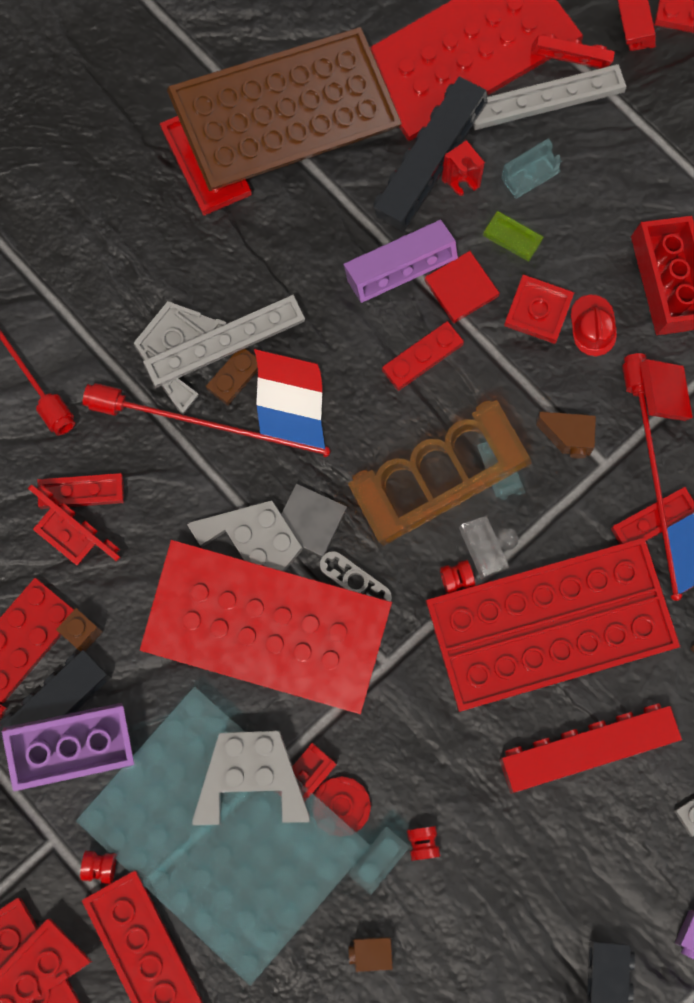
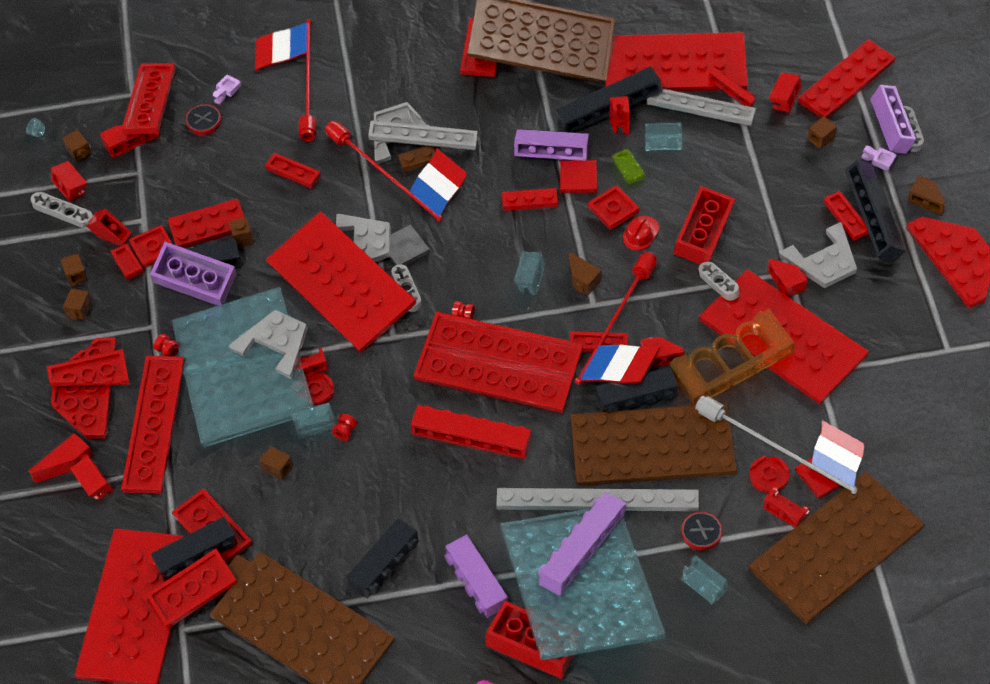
camera: 35 degrees right, 20 degrees down
red bracket [28,484,121,566] -> none
clear orange fence [348,400,532,546] -> none
clear plate [459,516,519,579] -> none
red tile [640,359,693,421] -> none

